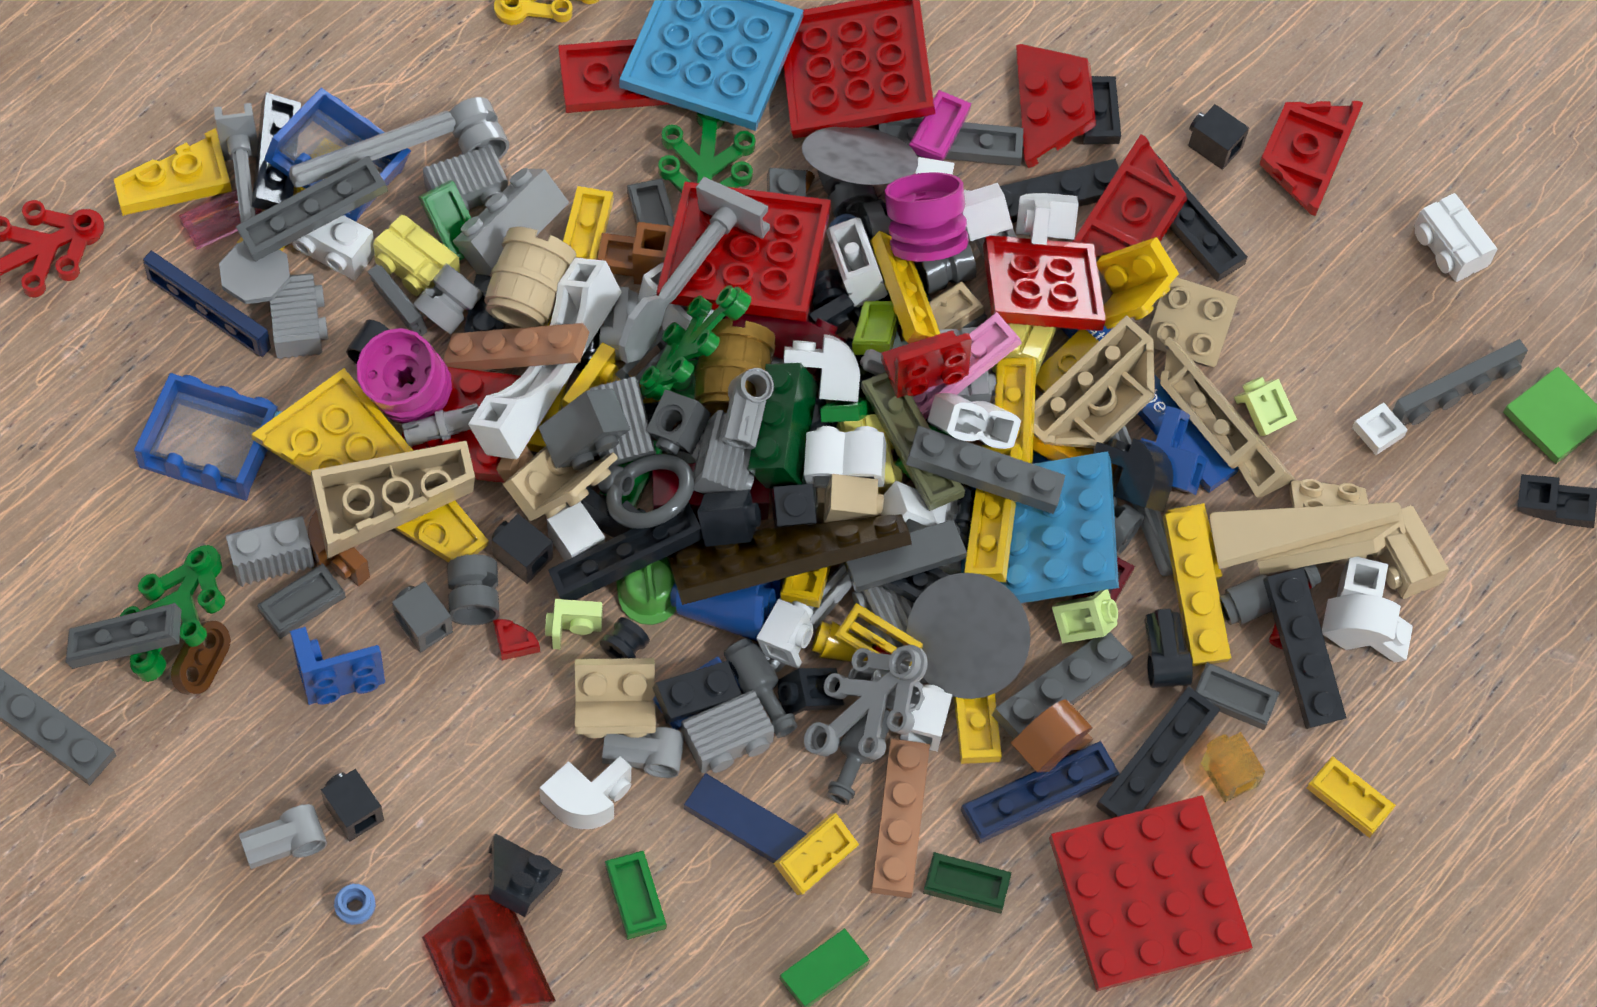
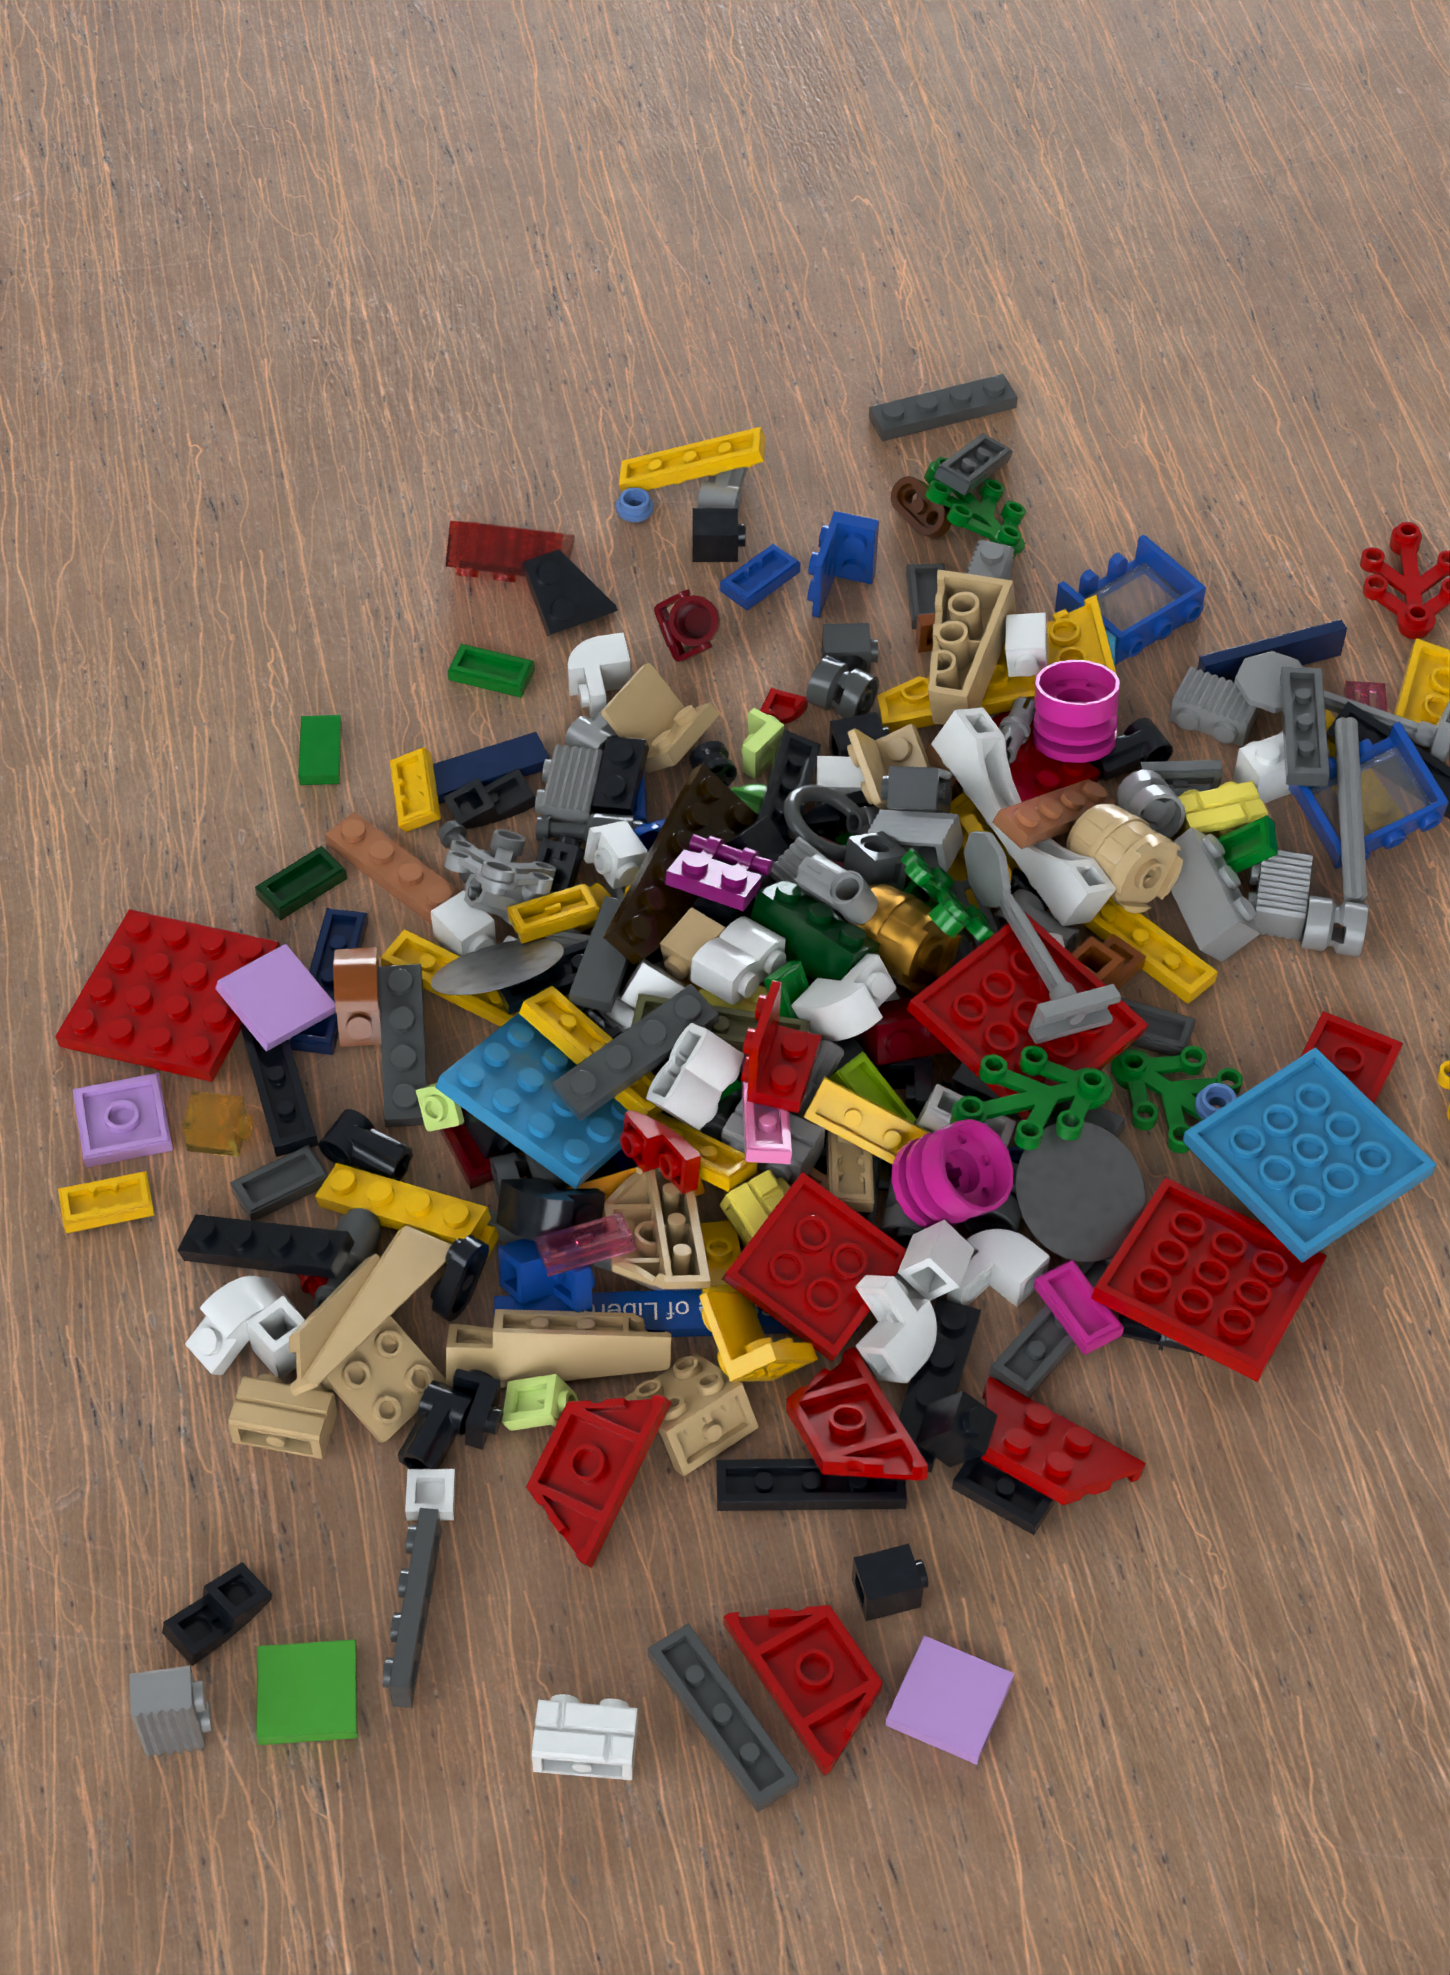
camera: 130 degrees right, 10 degrees down
none -> lavender tile [73,1072,173,1168]
none -> lavender tile [215,944,335,1052]
none -> black piece [398,1380,475,1469]
none -> black plate [430,1235,489,1321]
none -> black slope [443,768,536,829]
none -> black bracket [453,1369,503,1450]
none -> red wing [526,1395,672,1568]
none -> clear pink tile [535,1212,636,1277]
none -> yellow plate [619,426,766,492]
none -> red slope [620,1110,701,1194]
none -> dark grey plate [648,1623,799,1812]
none -> dark red piece [654,589,720,662]
none -> magenta plate [665,834,773,911]
none -> blue plate [720,543,801,611]
none -> lavender tile [885,1635,1015,1765]
none -> black brick [915,1391,998,1467]
none -> green plant [949,1046,1113,1150]
none -> white brick [1005,612,1048,677]
none -> medium blue plate [1195,1083,1237,1120]

